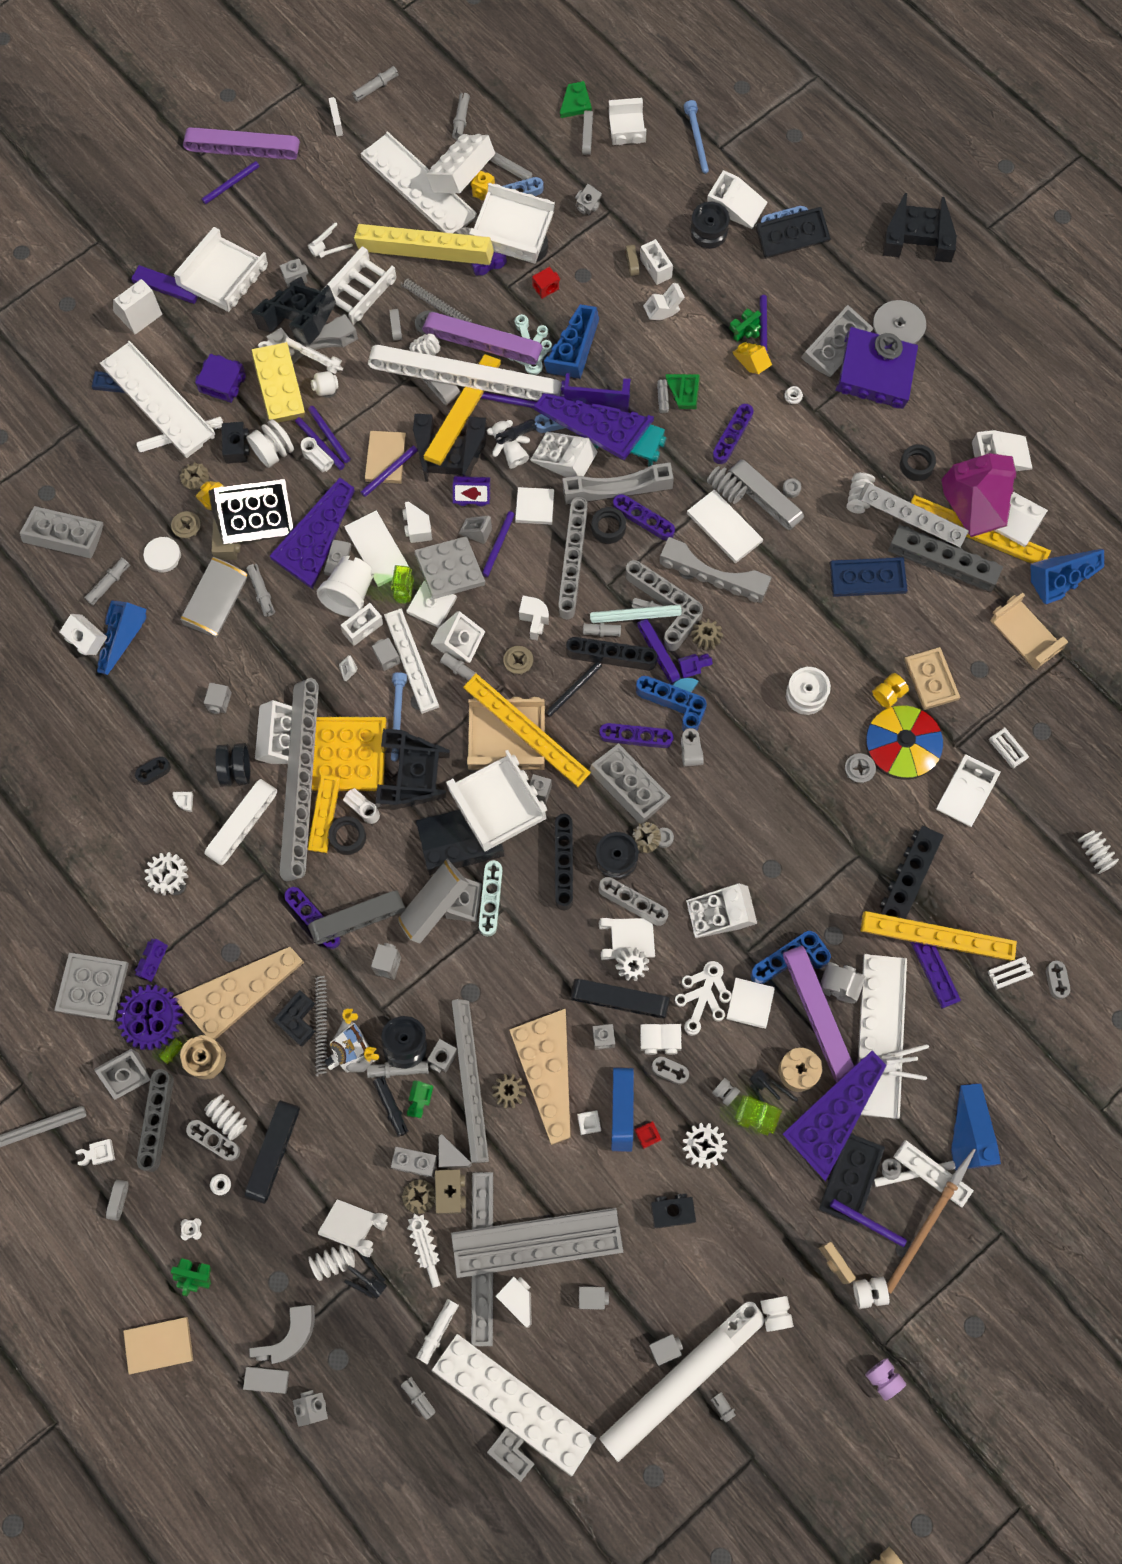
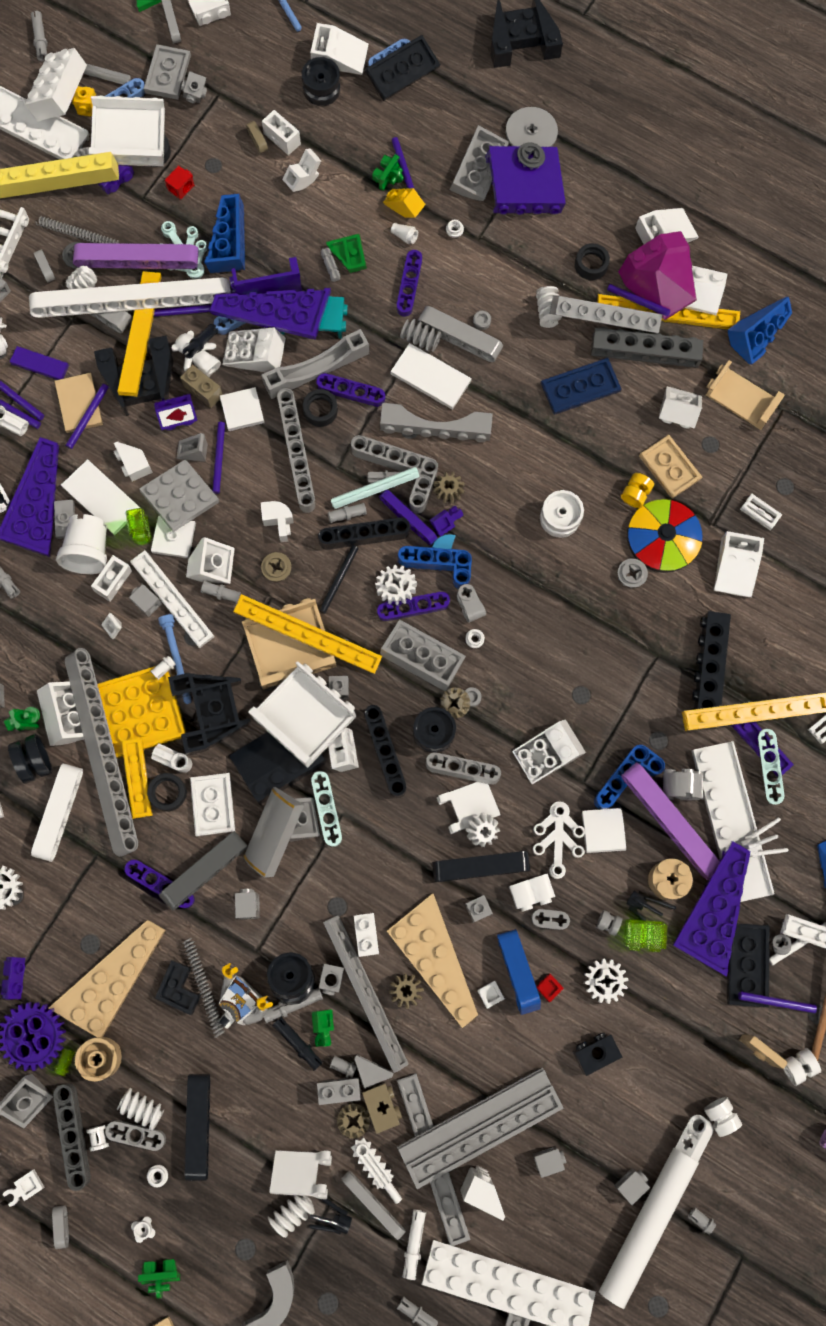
camera: 25 degrees left, 5 degrees up
none -> green hips [4,707,40,732]
none -> dark purple tile [10,346,69,380]
none -> white bush [86,1125,109,1151]
none -> light grey plate [144,44,191,100]
none -> white pin [151,656,176,680]
none -> dark tan brick [180,364,223,408]
none -> white tile [190,773,236,837]
none -> white brick [328,728,359,772]
none -> light grey pin [330,1055,357,1078]
none -> light grey beam [341,1170,406,1240]
none -> white brick [354,913,379,957]
none -> white gear [375,565,417,605]
none -> white cone [391,223,418,244]
none -> white plate [465,629,485,648]
none -> dark purple bar [607,284,670,316]
none -> white slope [659,386,702,429]
none -> light aqua beam [758,729,784,805]

